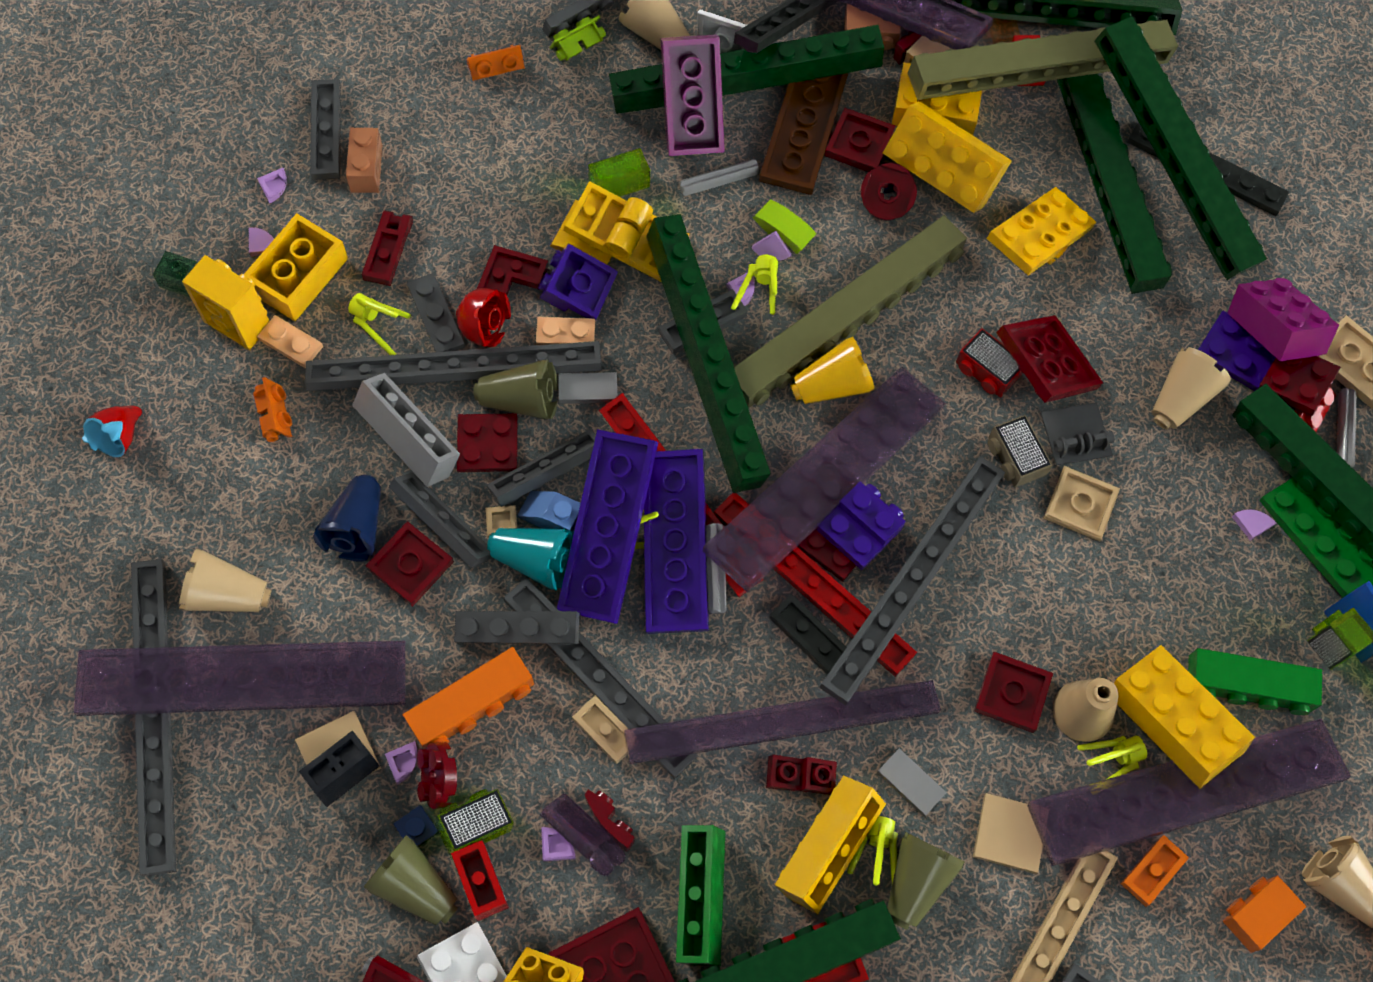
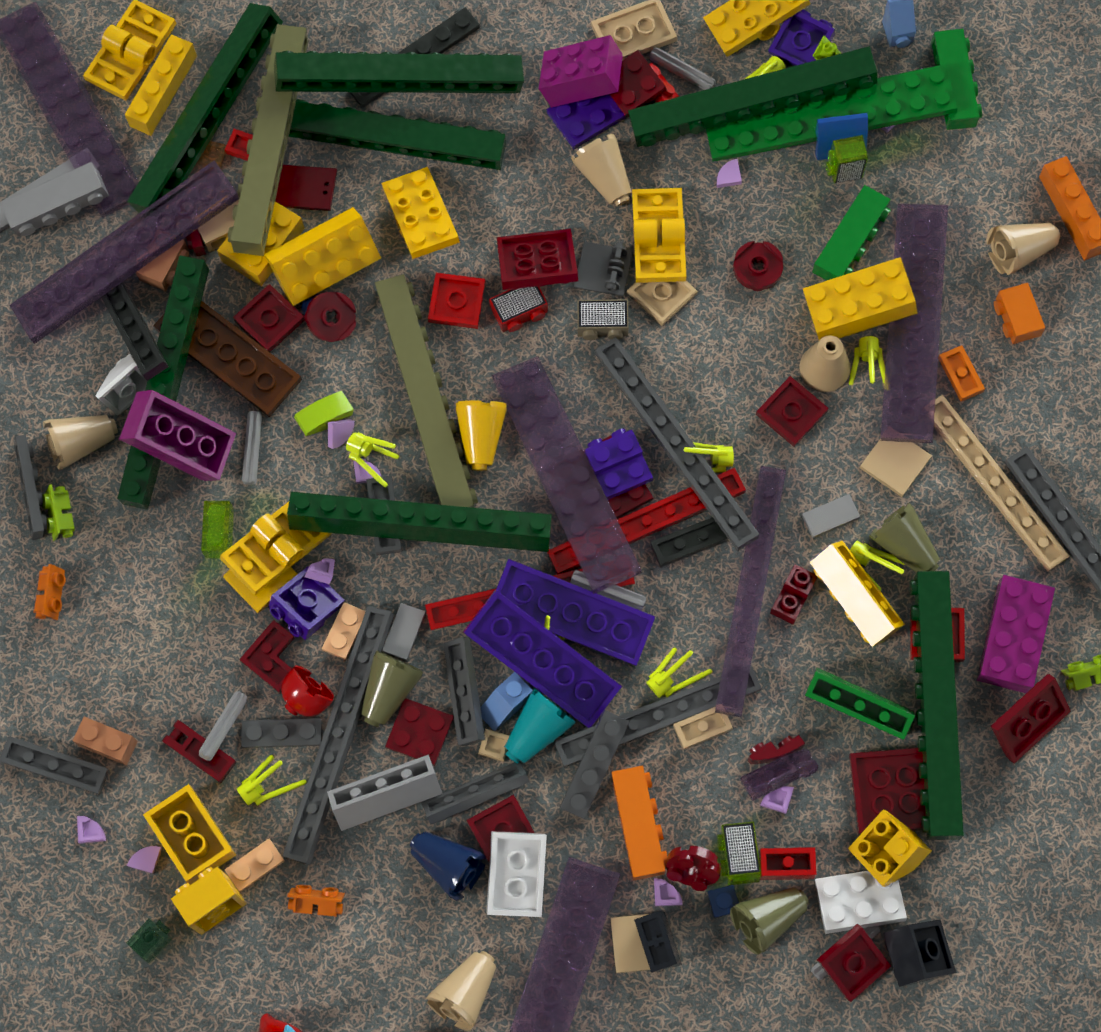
camera: 60 degrees left, 5 degrees up
none -> light grey axle [199,691,247,761]
none -> dark red container [275,165,337,211]
none -> lavender tile [305,558,335,584]
none -> red plate [428,272,486,329]
none -> white plate [486,831,547,917]
none -> yellow plate [632,188,686,283]
none -> neon yellow plant [646,648,713,698]
none -> neon yellow plant [684,442,734,473]
none -> dark red plate [733,241,783,292]

